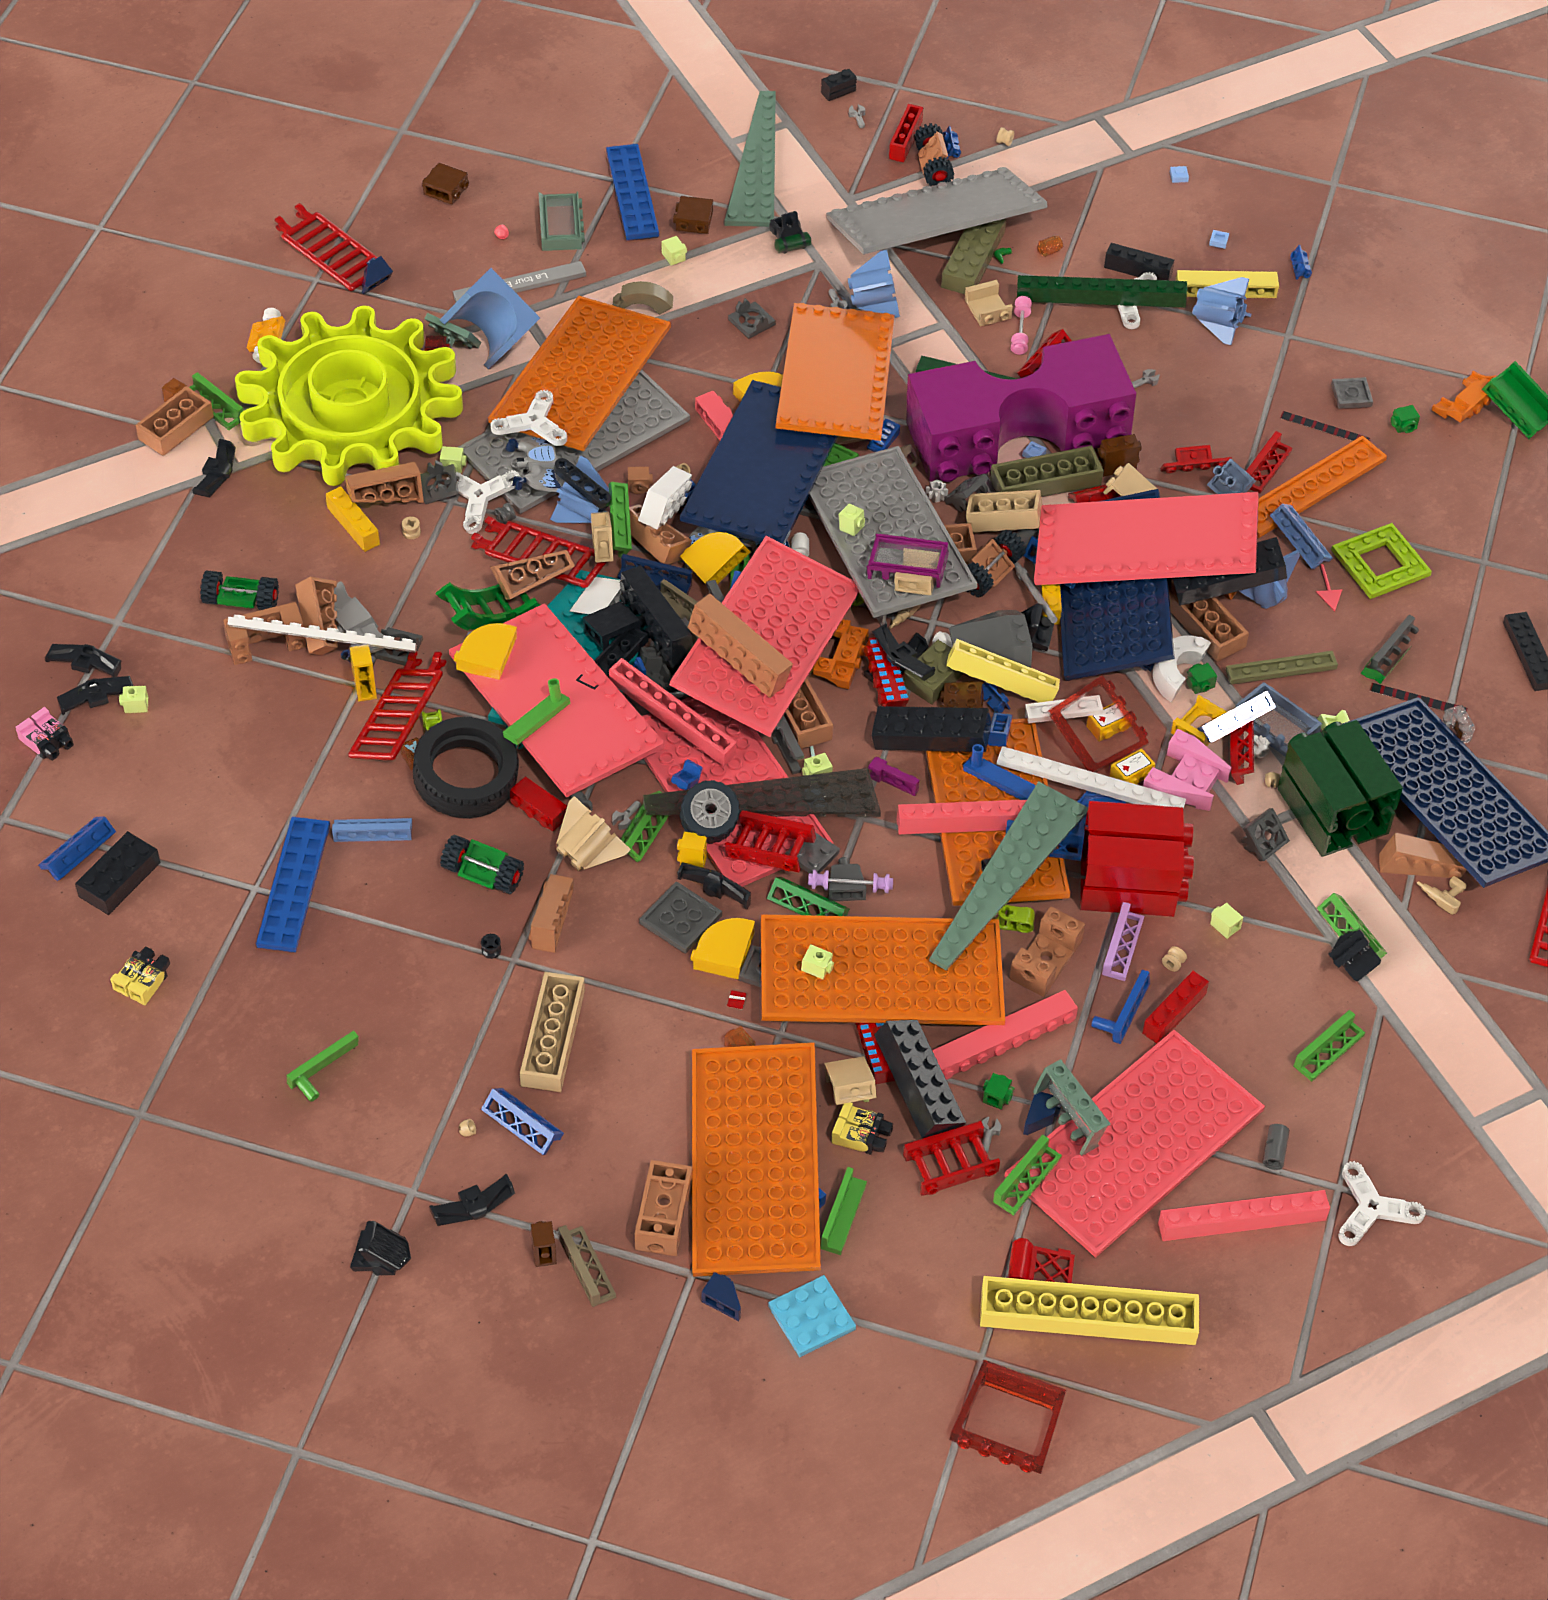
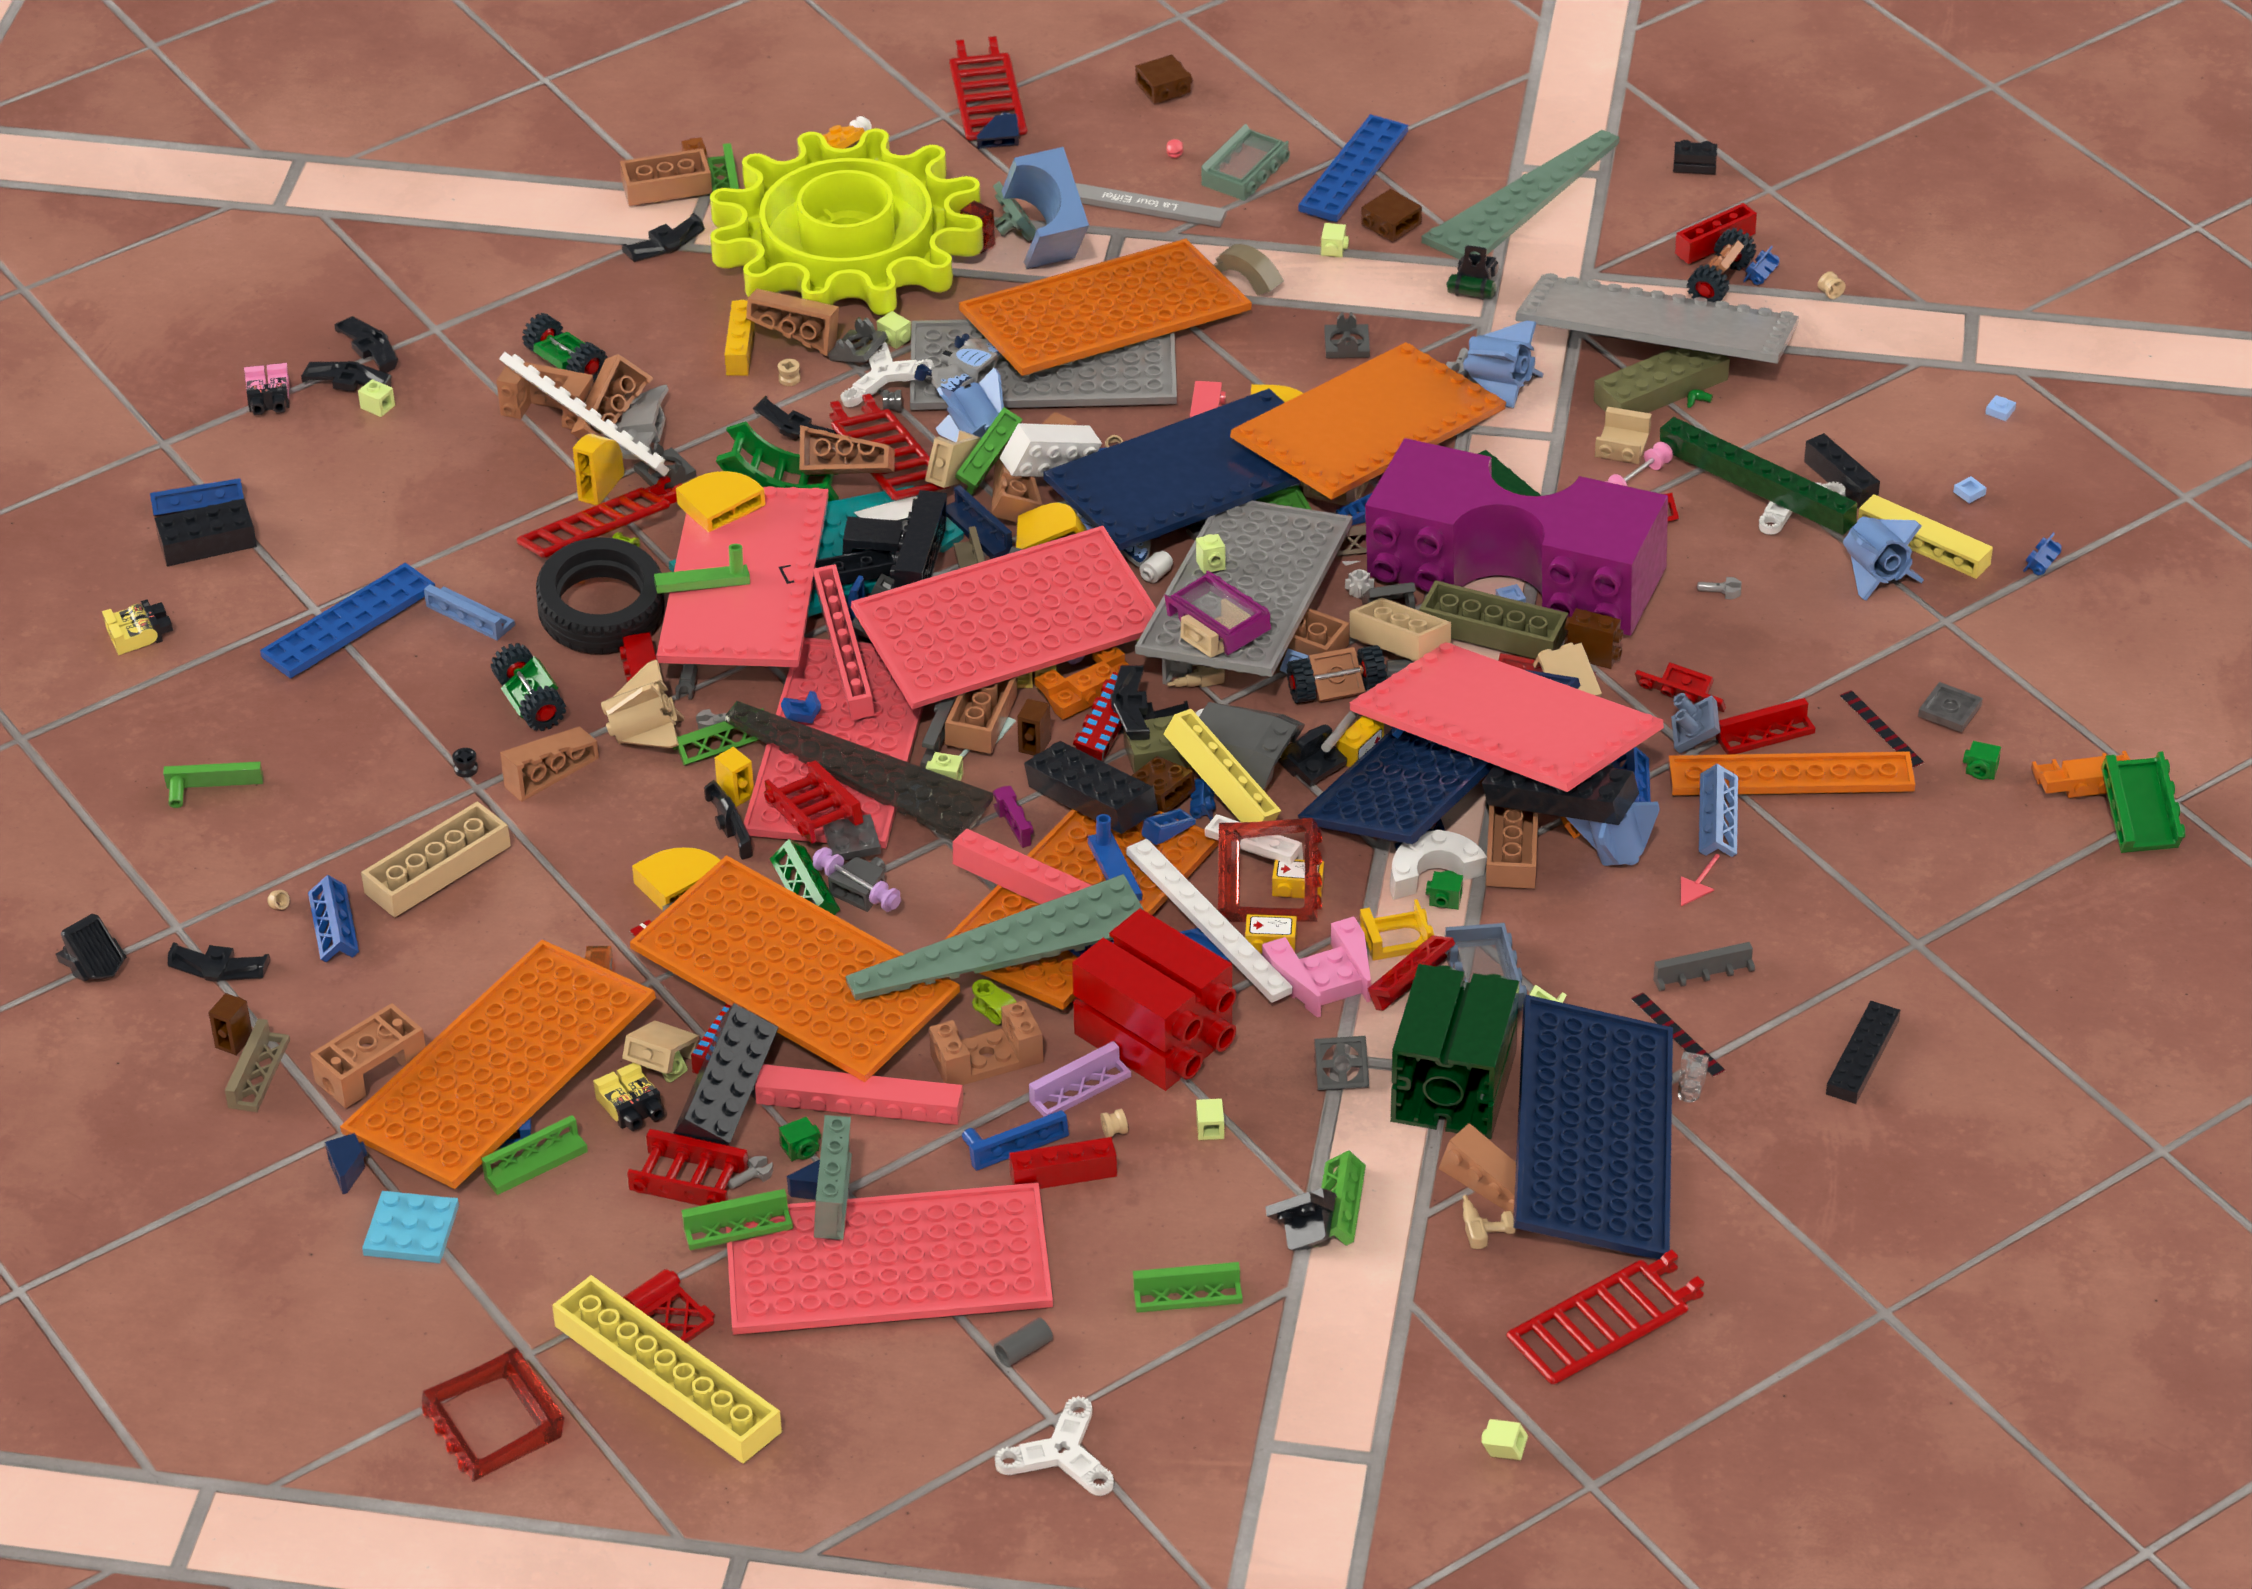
camera: 40 degrees right, 10 degrees down
white piece [491,390,567,446] -> none
black beam [554,458,611,509] -> none
dark grey plate [639,881,722,954] -> none
wheel [680,780,740,844] -> none
nougat brick [687,593,793,698] -> none
yellowish green brick [801,945,834,979] -> none
light grey bar [849,104,865,129] -> none
clear orange brick [1037,236,1063,257] -> none
coral brick [1158,1190,1330,1241] -> none
fence [1197,691,1276,744] -> none
olive plate [1225,651,1338,684] -> none
lime plate [1331,523,1432,599] -> none
green piece [1361,646,1412,684] -> none
none -> black plate [753,395,837,439]
none -> reddish brown brick [1017,698,1051,756]

